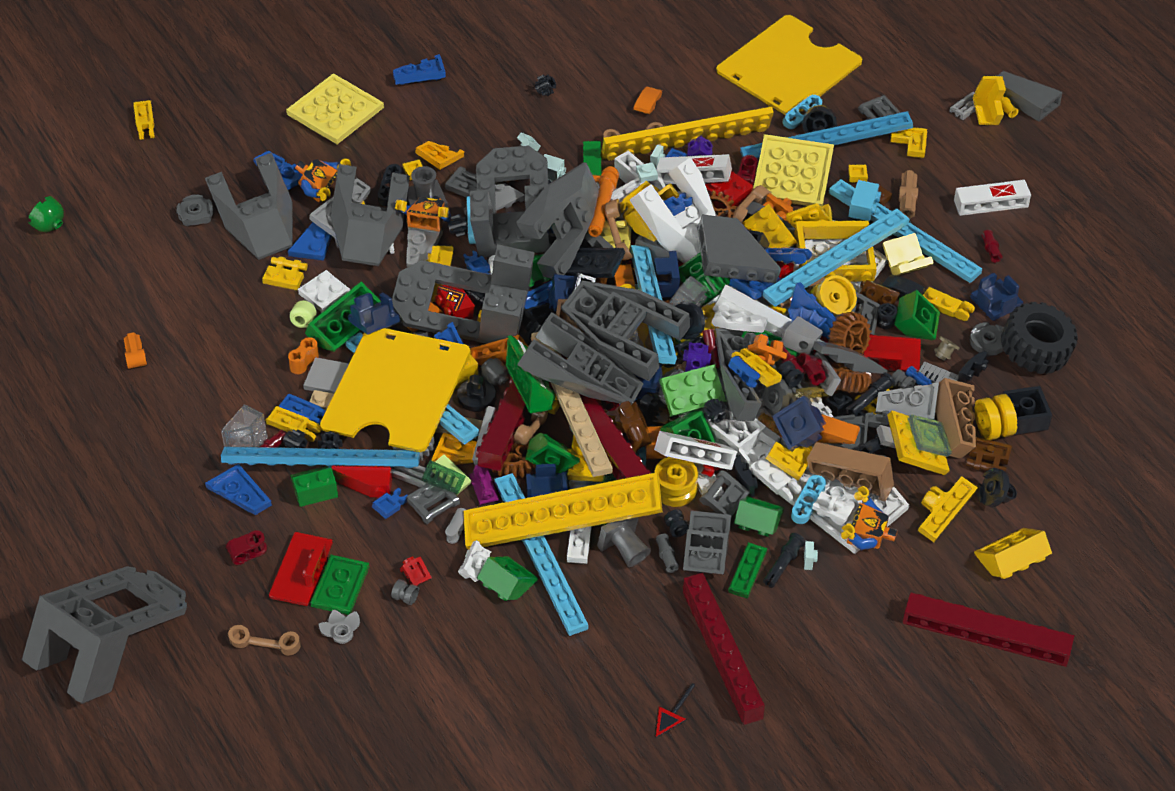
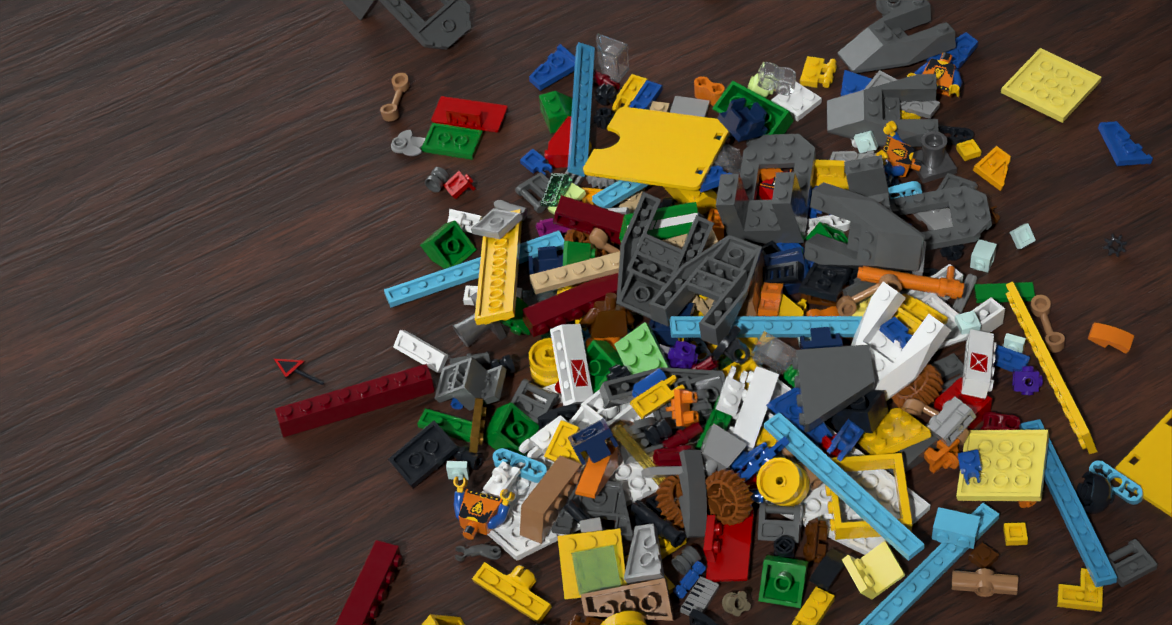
camera: 95 degrees right, 0 degrees up
dark red piece [226,530,267,565] -> none
yellow bracket [786,203,832,228] -> none
none -> black plate [388,420,459,488]
none -> white plate [393,330,449,373]
none -> dark grey arm [455,544,501,561]
none -> pearl gold plate [469,398,486,453]
none -> light grey tile [471,208,523,239]
none -> clear brick [757,62,796,96]
none -> light aqua plate [854,131,878,153]
none -> light grey brick [927,397,976,447]
none -> blue plate [958,449,982,485]

